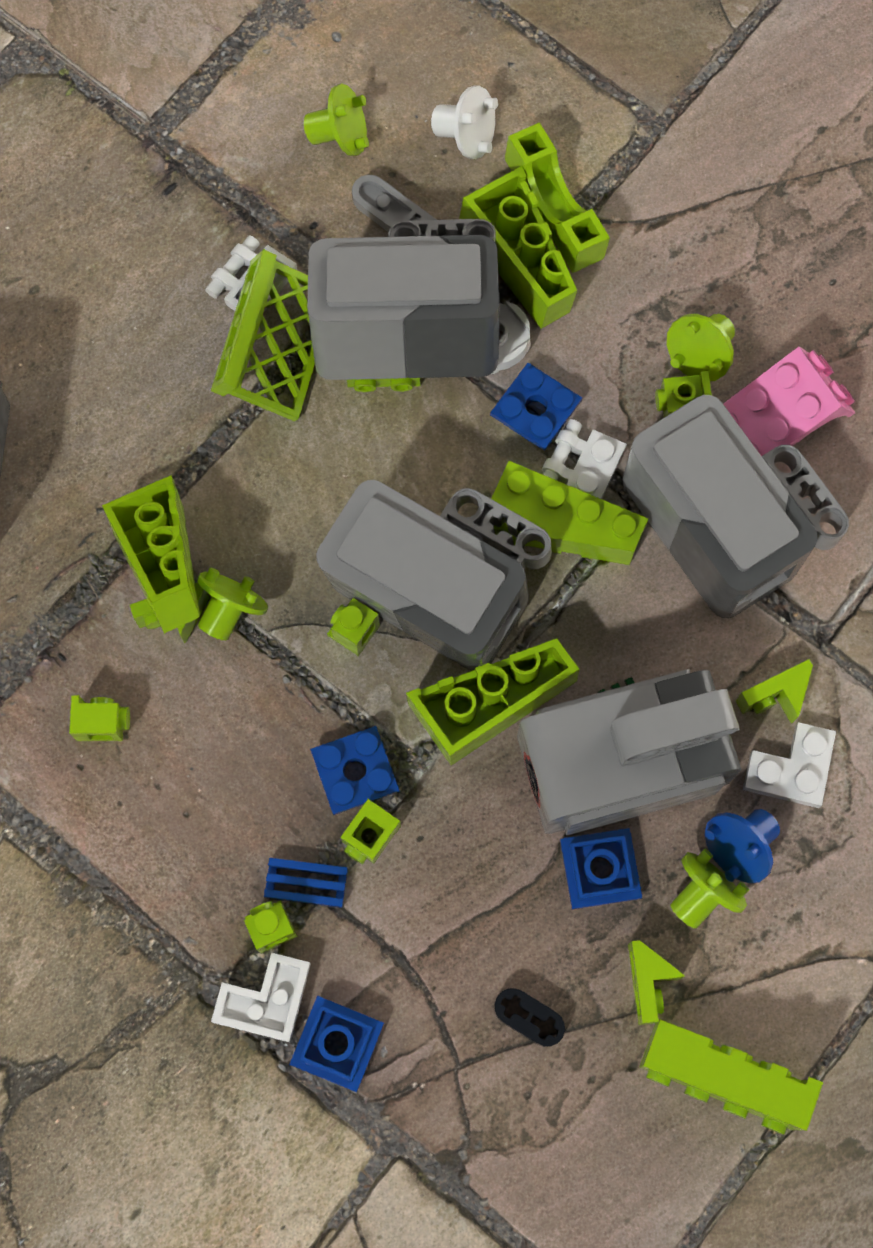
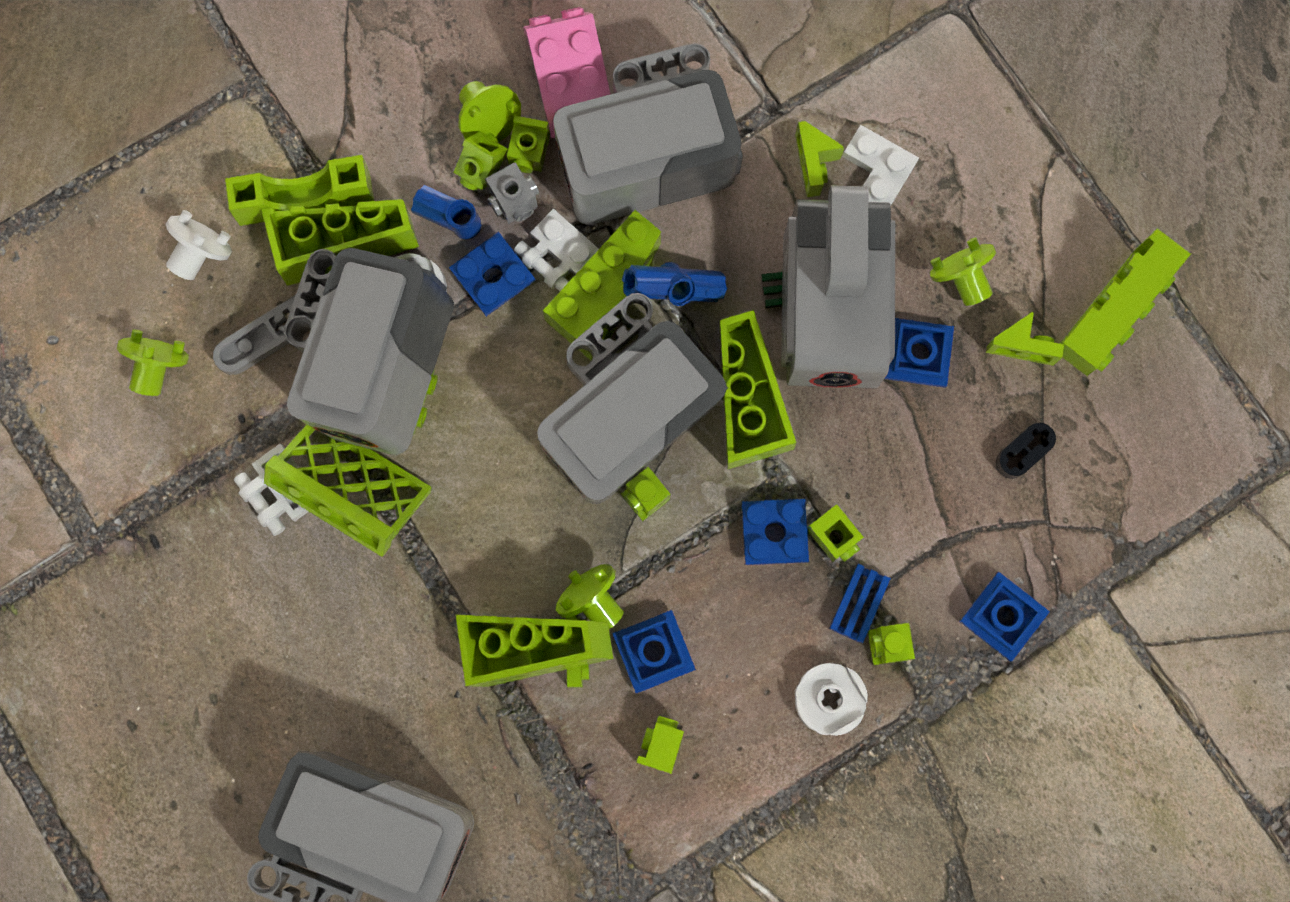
camera: 75 degrees left, 5 degrees up
white plate [211,953,311,1043] -> none
blue piece [704,809,780,883] -> none
none -> blue piece [411,185,482,240]
none -> lime brick [453,131,508,190]
none -> light grey brick [485,162,539,224]
none -> blue piece [612,610,696,694]
none -> blue piece [622,262,727,306]
none -> white plate [795,663,868,736]

